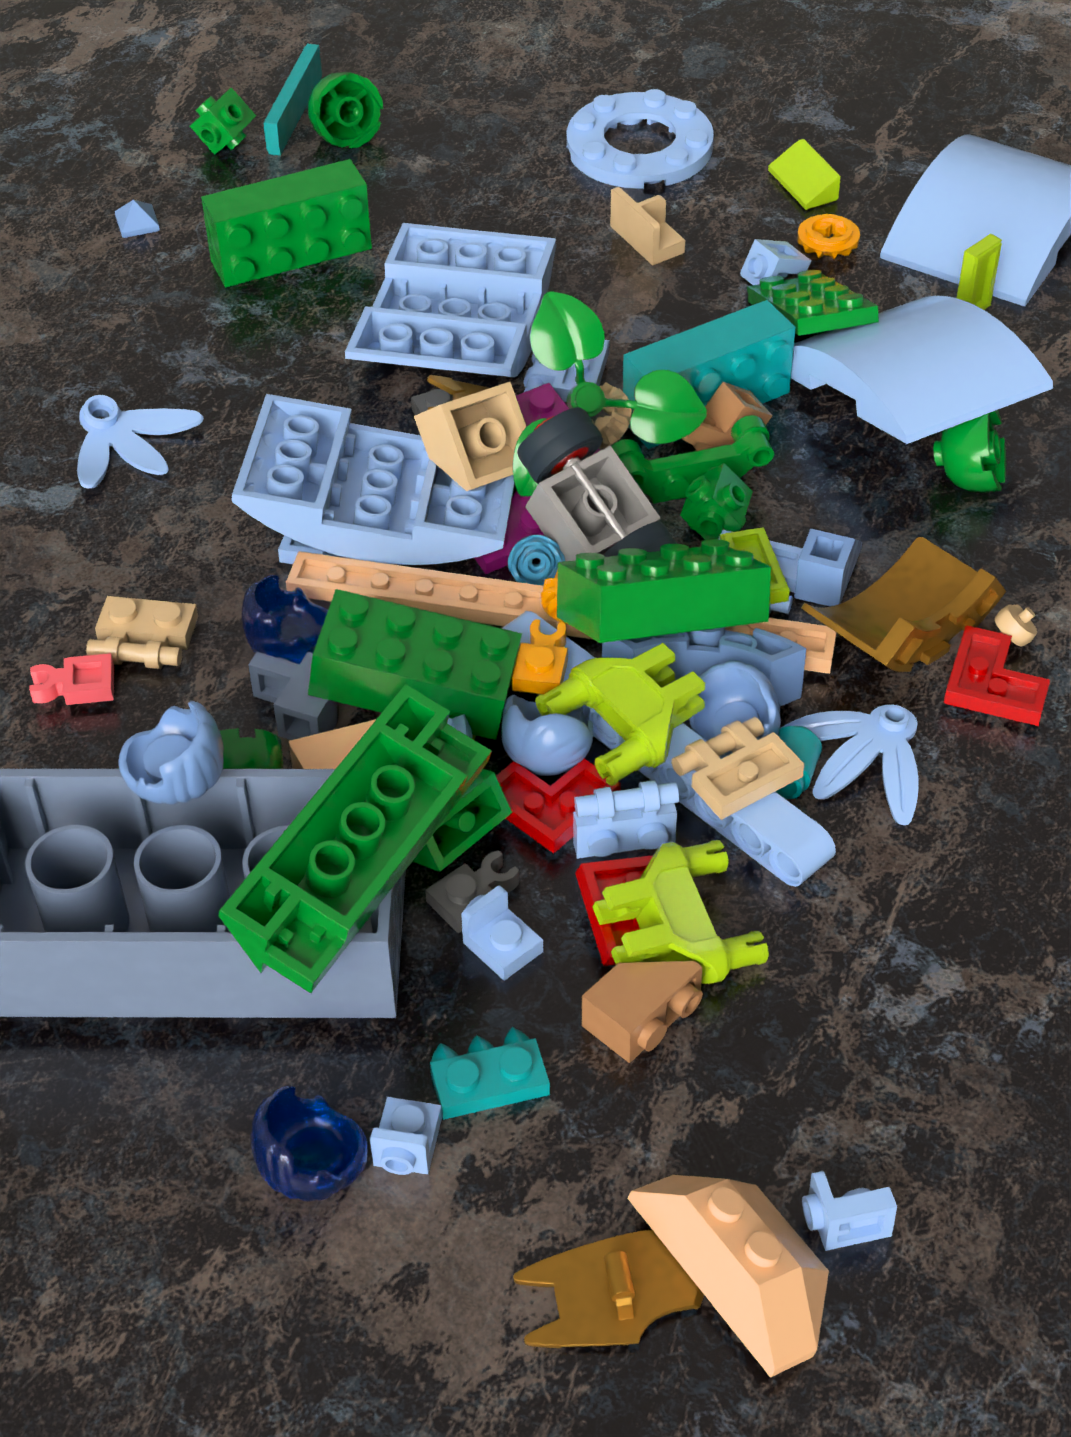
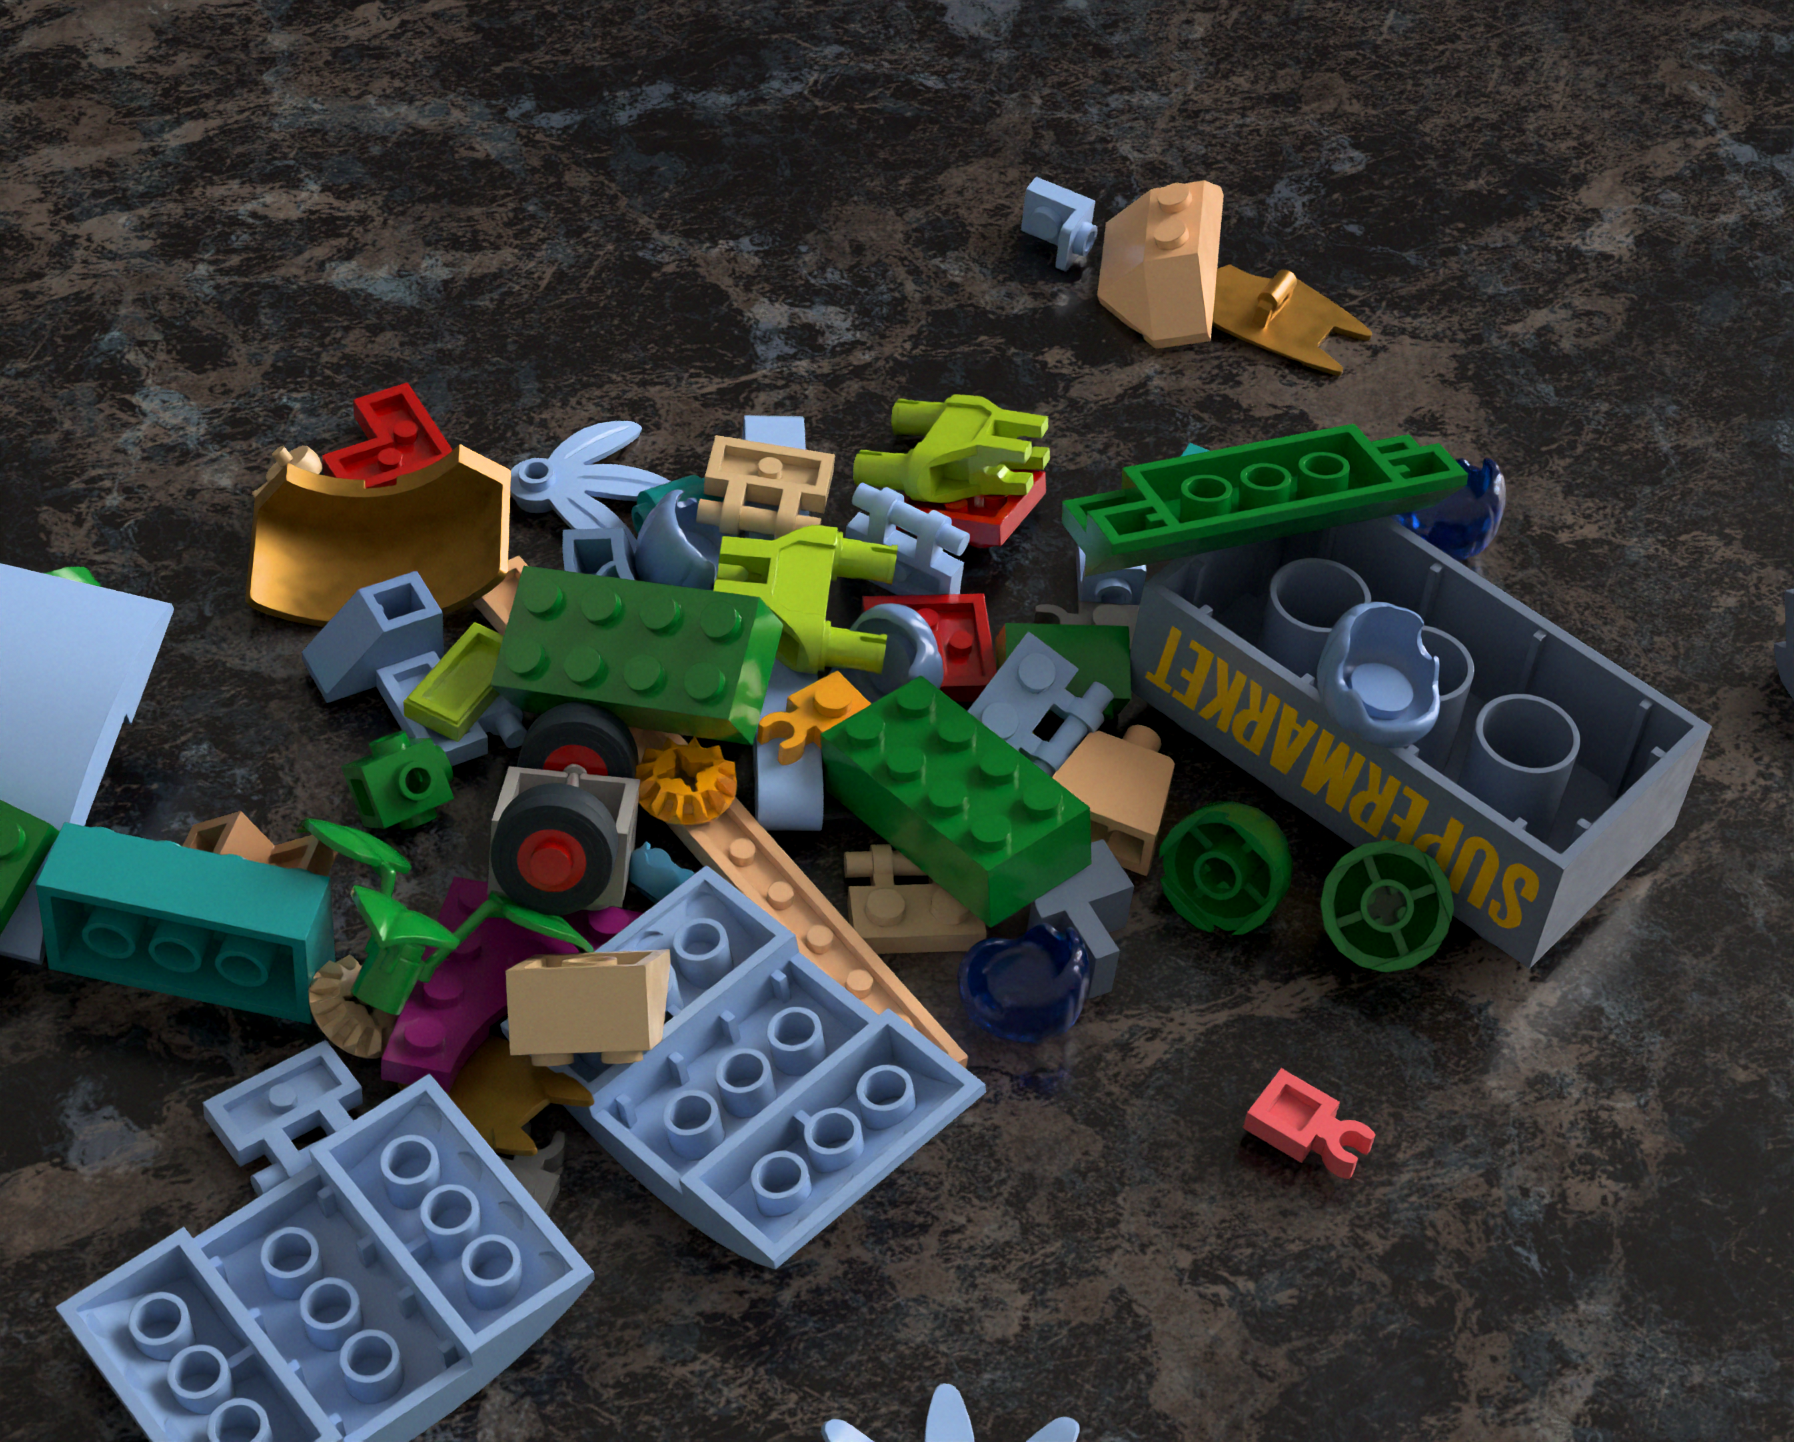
camera: 145 degrees left, 0 degrees up
tan plate [86,596,198,669] -> none
medium nougat slope [582,961,703,1063] -> none
green plate [611,415,774,504] -> none

